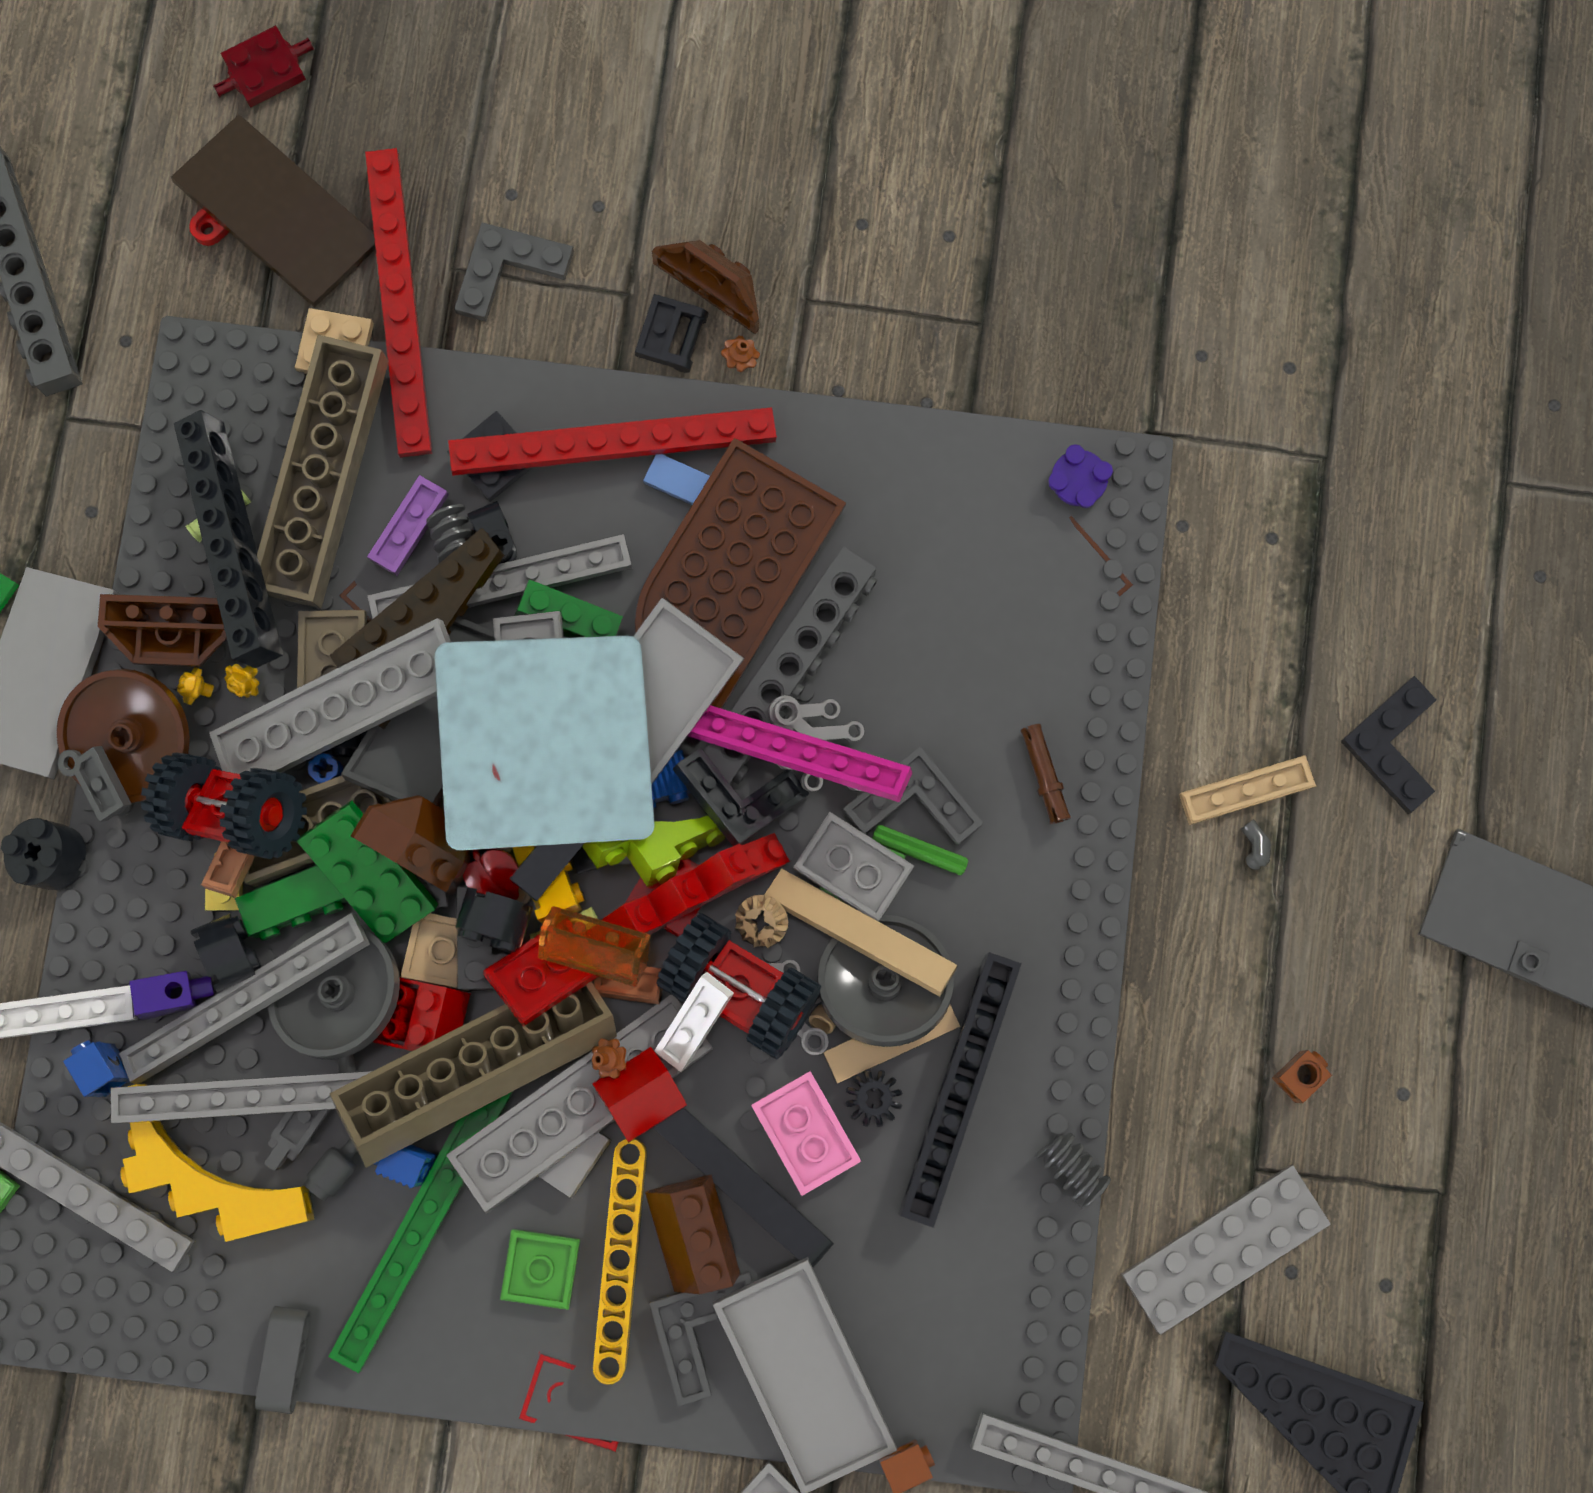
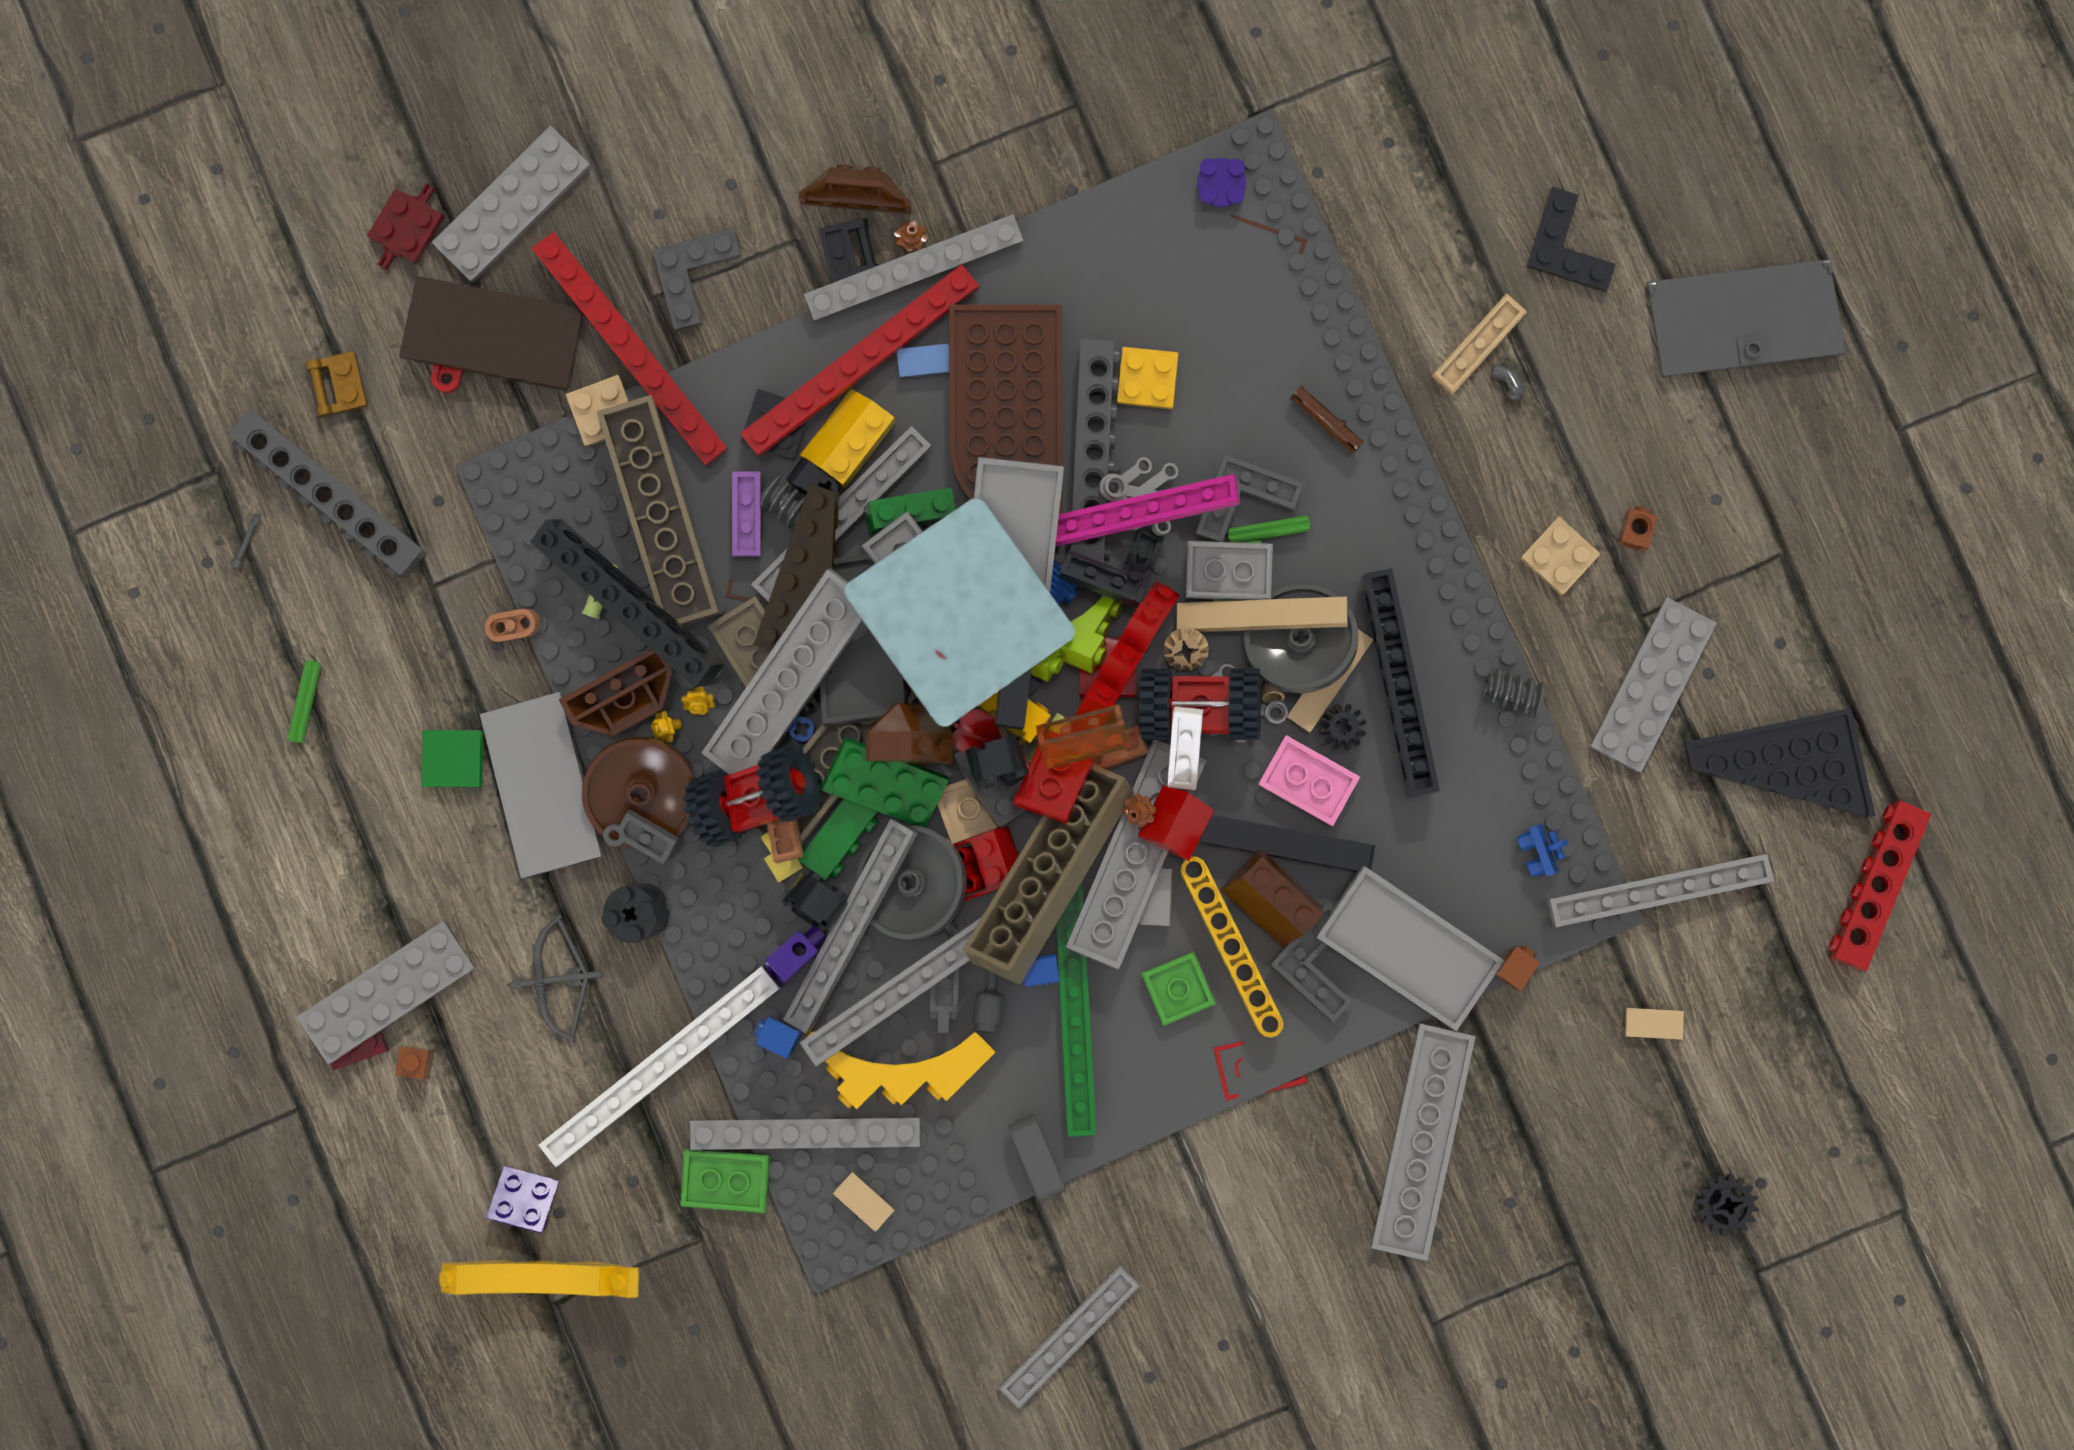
camera: 30 degrees left, 5 degrees up
none -> pearl gold plate [305,351,368,418]
none -> light grey plate [431,125,591,284]
none -> nougat plate [485,608,540,642]
none -> yellow slope [800,389,896,489]
none -> light grey plate [804,214,1023,320]
none -> tan tile [833,1171,895,1232]
none -> yellow plate [1117,347,1178,410]
none -> blue hips [1517,823,1569,876]
none -> tan plate [1520,516,1600,596]

